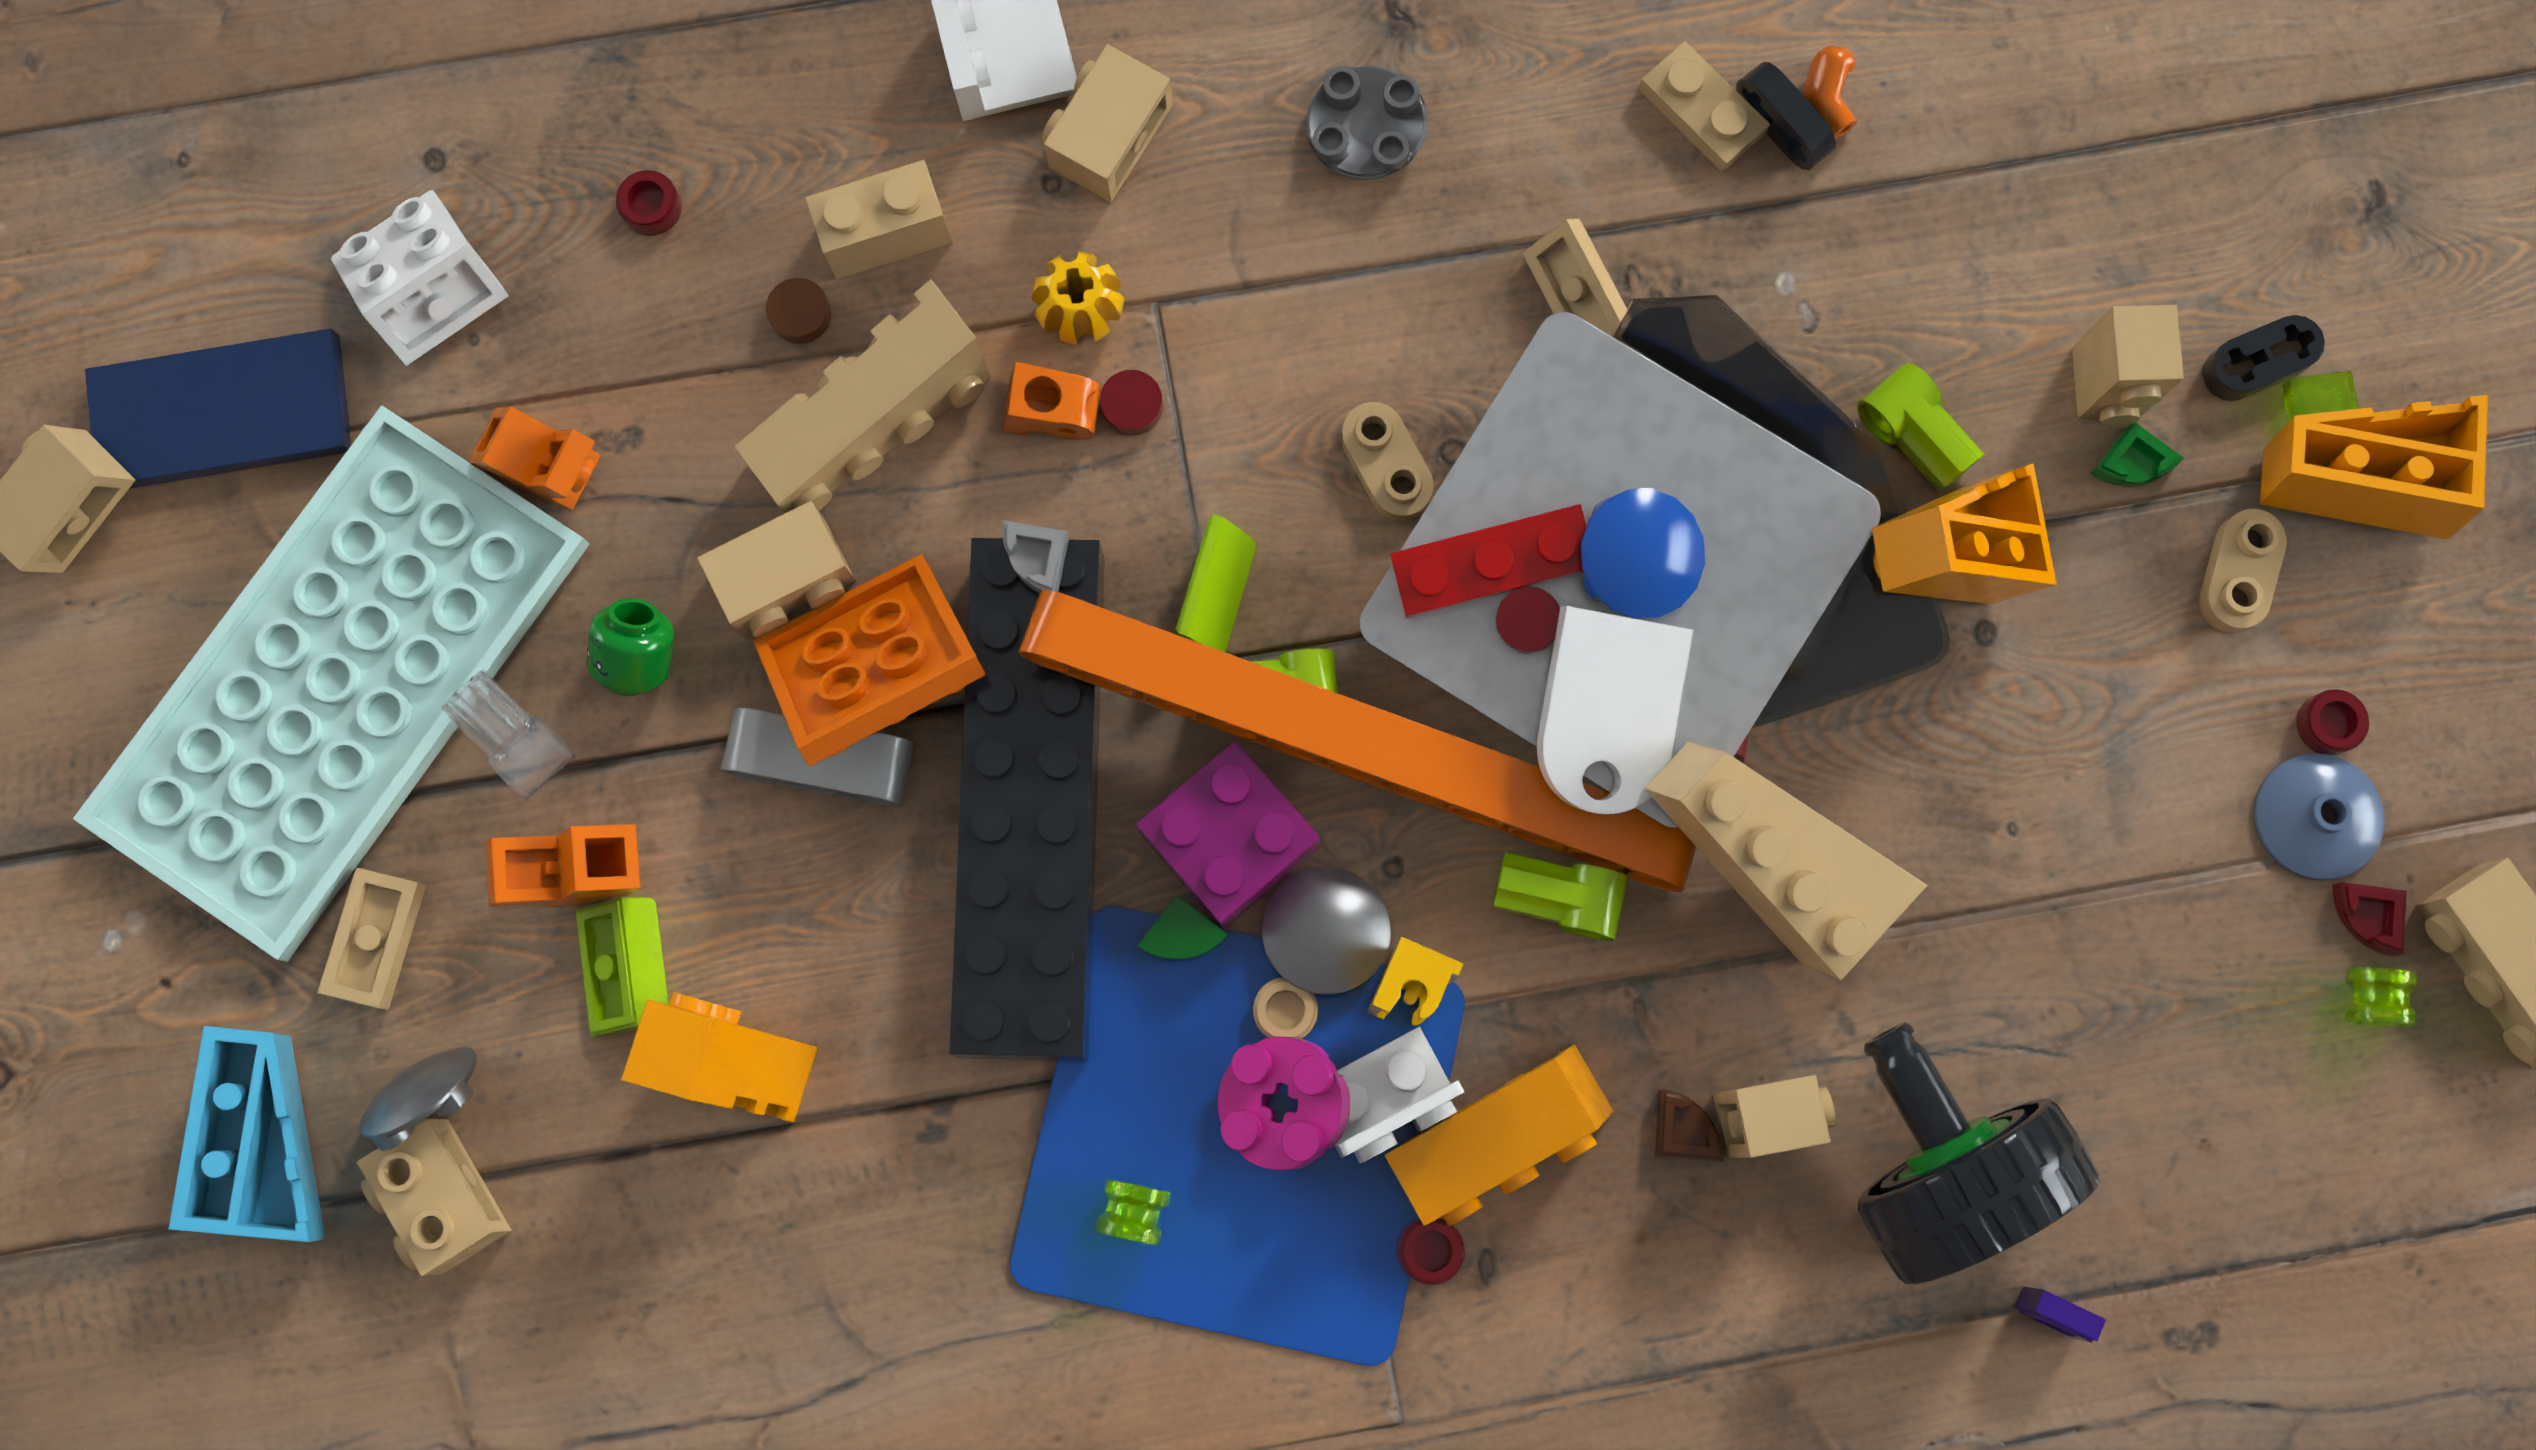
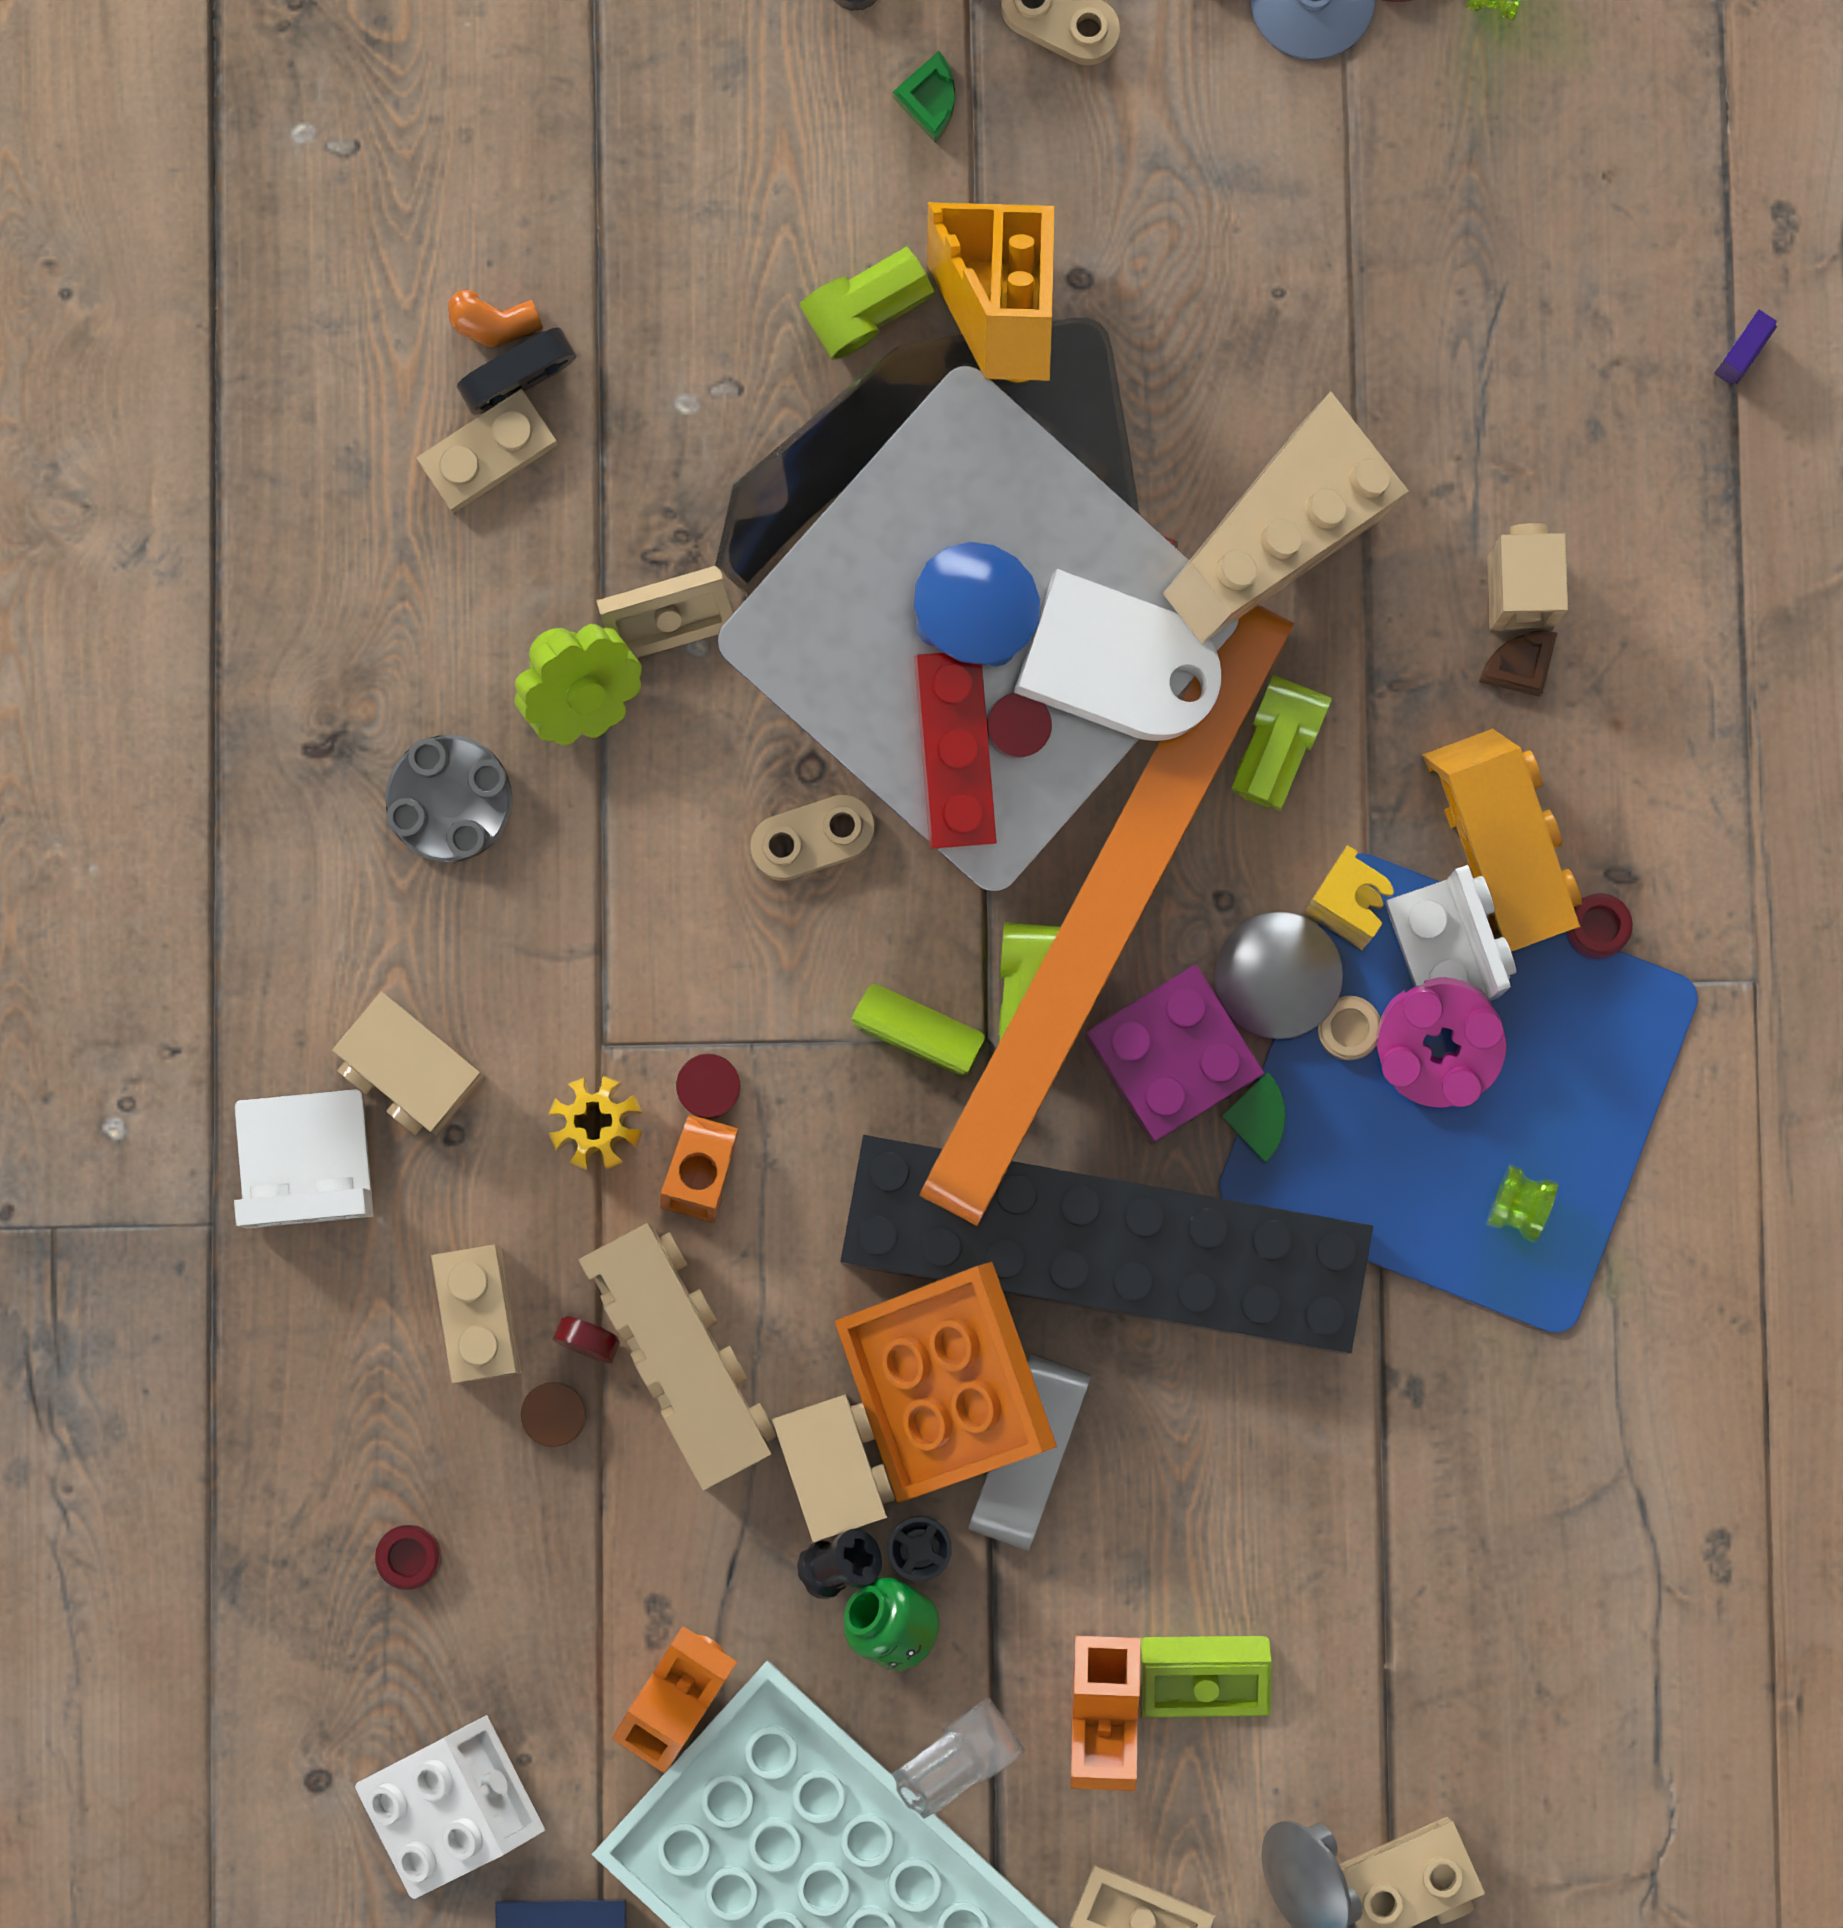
camera: 80 degrees left, 5 degrees up
light orange wedge [621,992,818,1122] -> none
light grey tile [1002,520,1069,593] -> none
black wheel [1858,1022,2099,1284] -> none
tan brick [2072,305,2184,427] -> none
none -> lime plant [514,624,642,745]
none -> dark red tile [553,1316,620,1363]
none -> black bush [797,1529,882,1599]
none -> black wheel [888,1516,952,1582]

